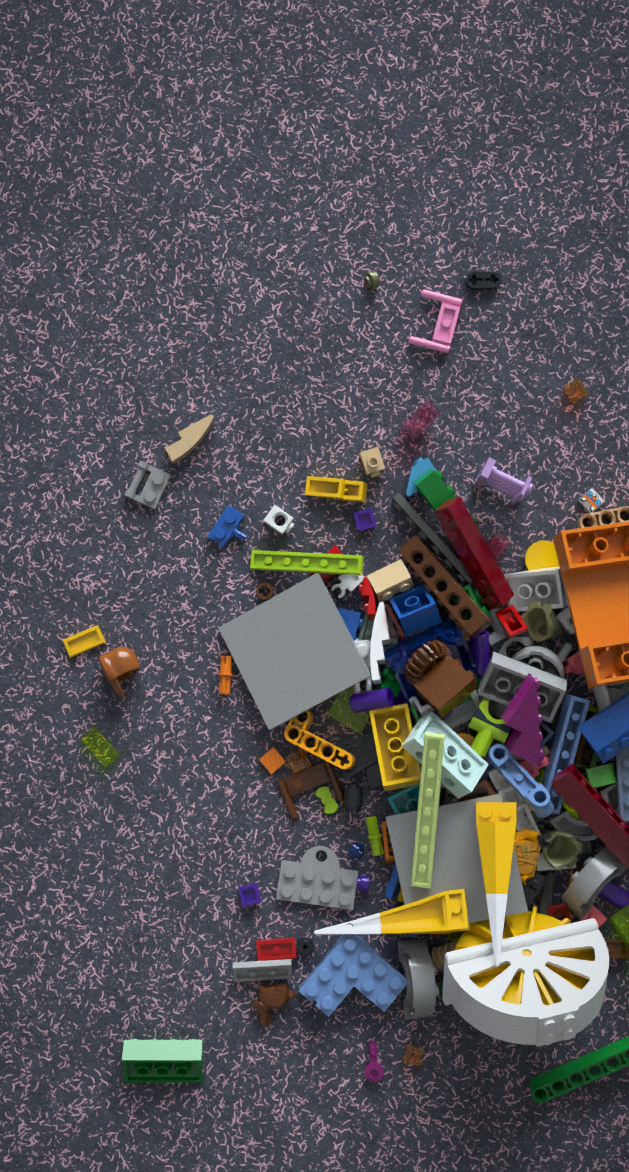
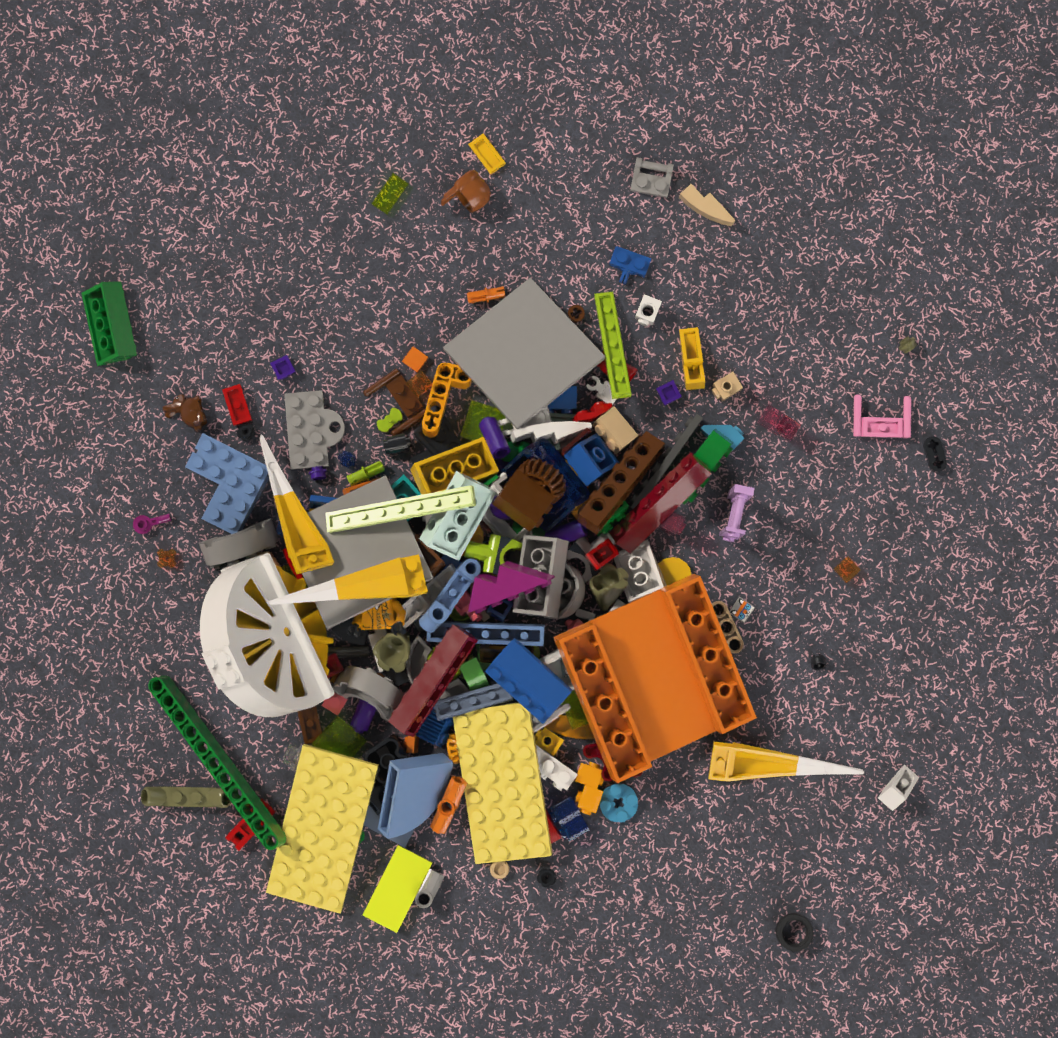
camera: 85 degrees right, 0 degrees up
light grey plate [233,959,292,982] -> none

